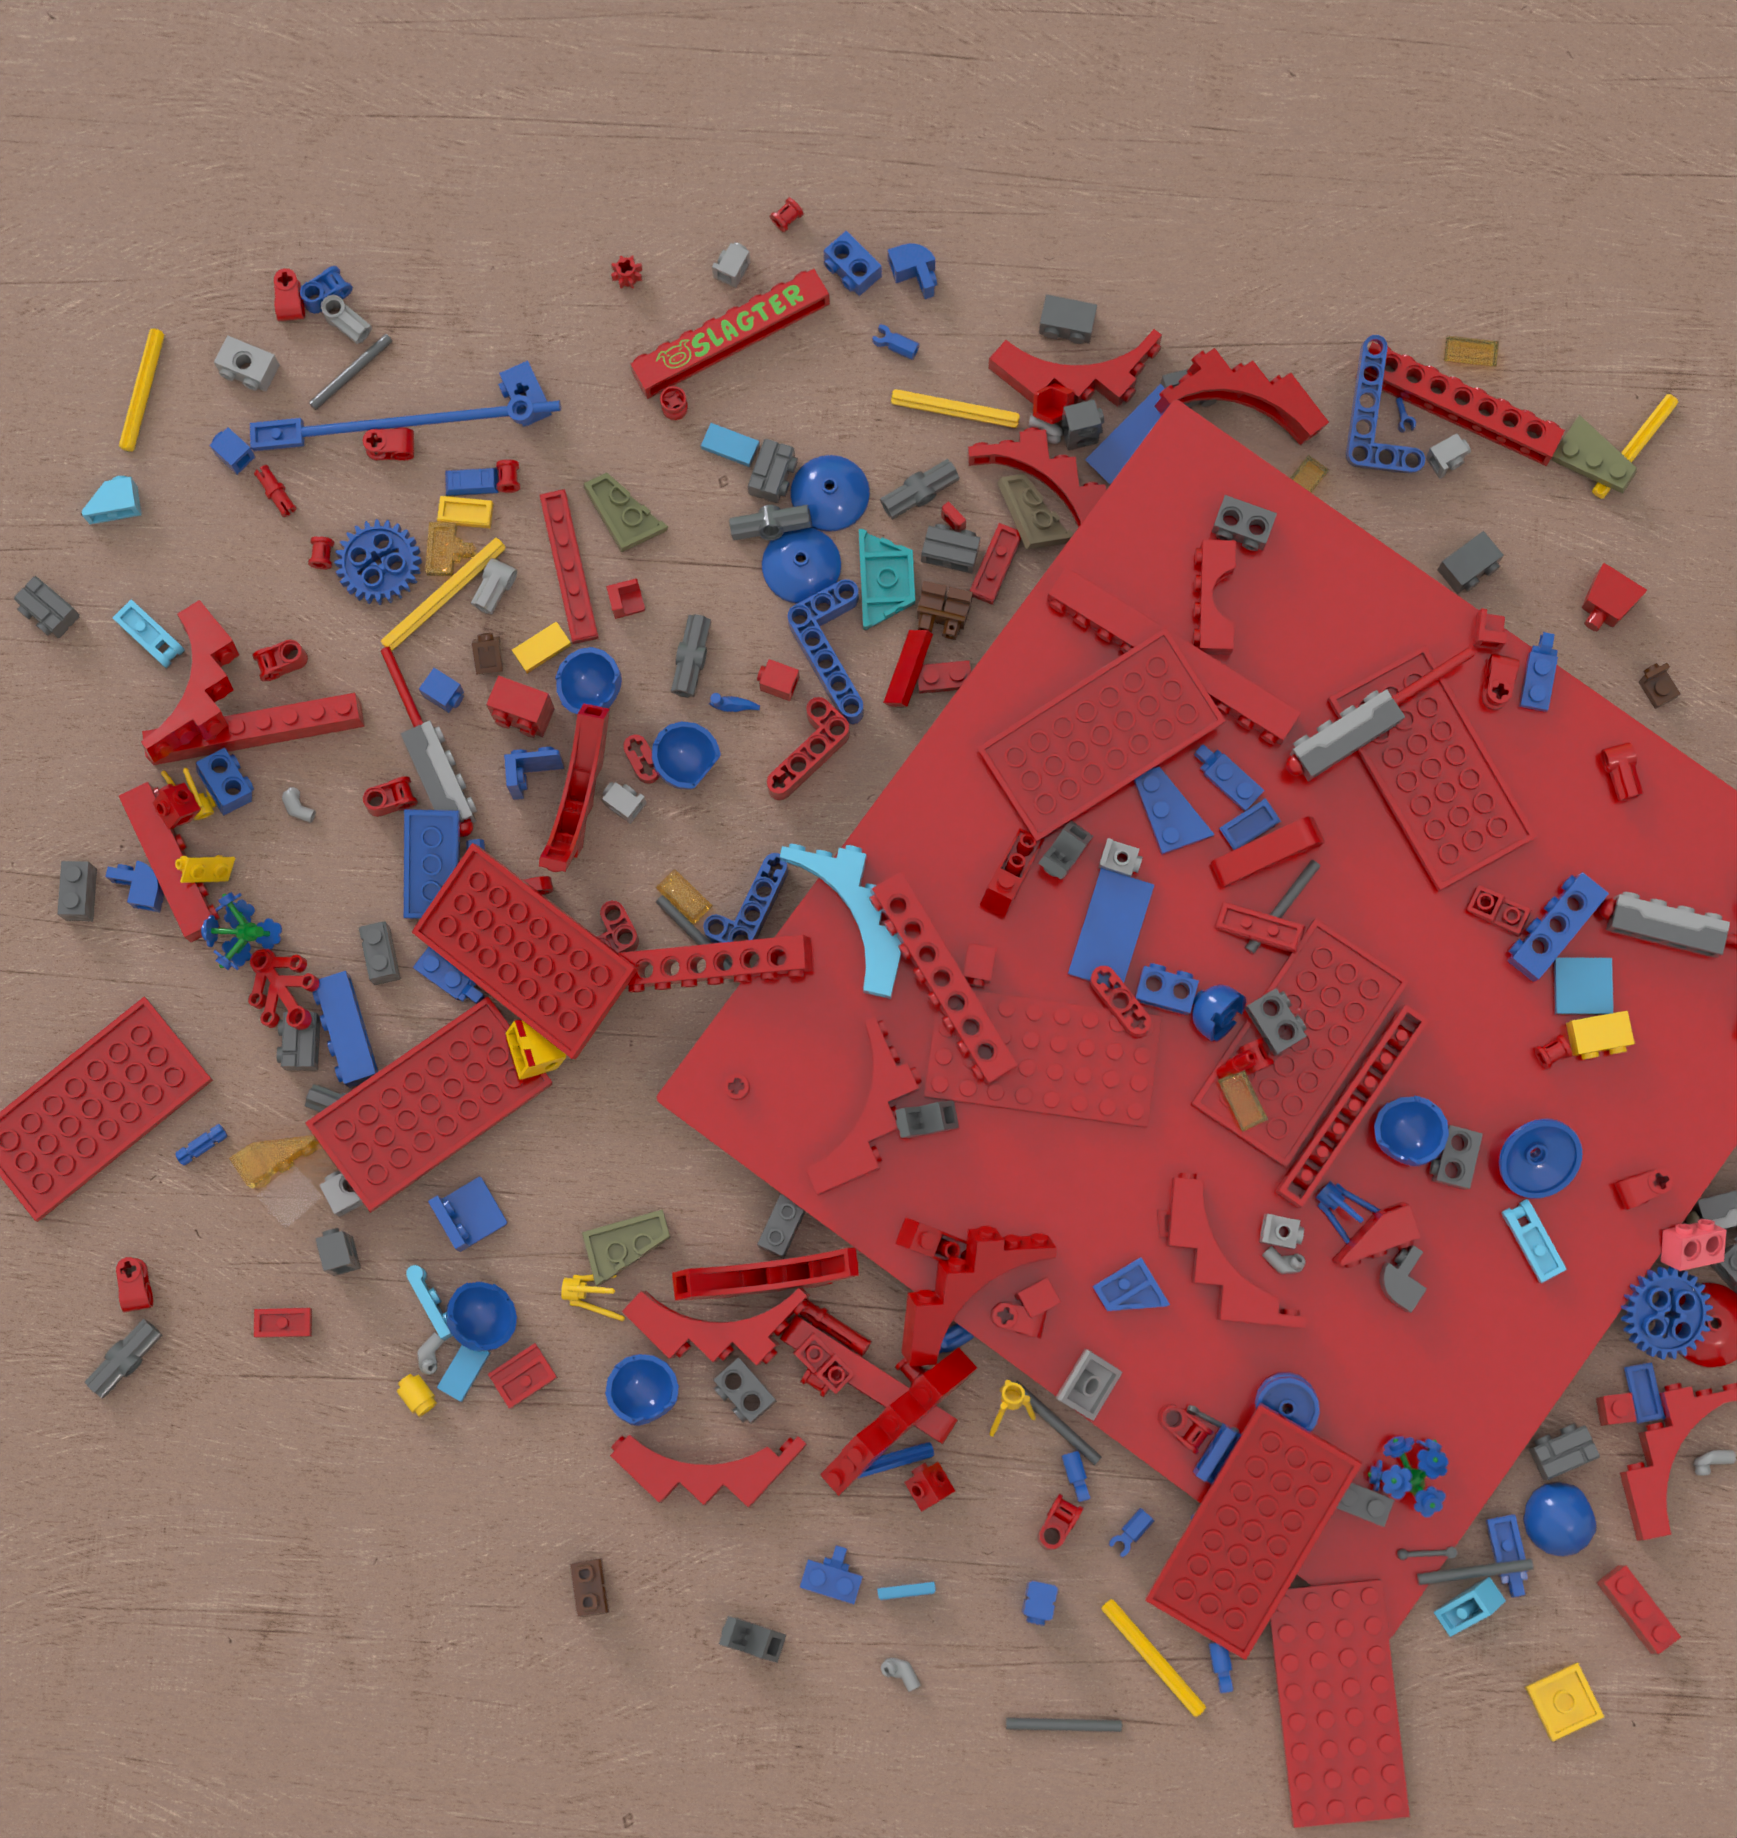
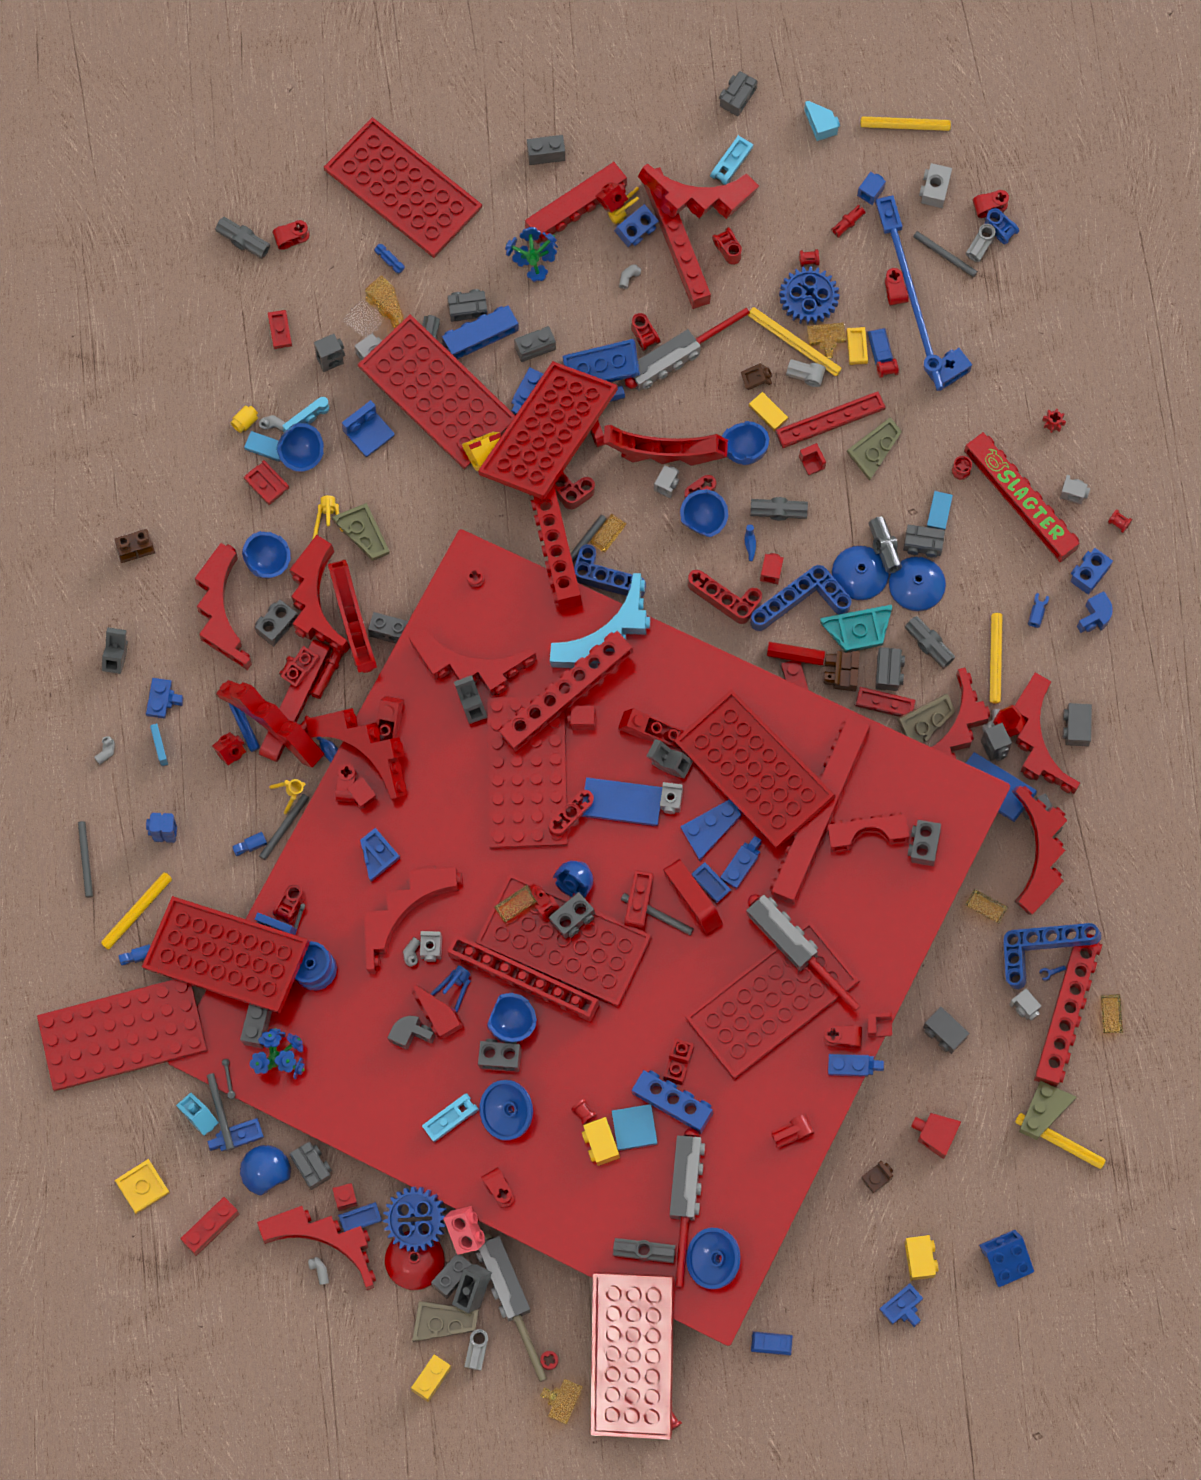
camera: 75 degrees right, 5 degrees down
blue brick [105,861,164,913] -> none
yellow hinge [175,855,235,883] -> none
red plant [248,949,320,1030] -> none
blue brick [419,668,464,713] -> none
red brick [486,675,555,738] -> none
blue bracket [504,747,564,800] -> none
red tile [941,501,966,533] -> none
red piece [1038,1493,1084,1550] -> none
light grey slope [1055,1349,1123,1421] -> none
blue bar [1108,1508,1154,1557] -> none
blue brick [1135,963,1199,1016] -> none

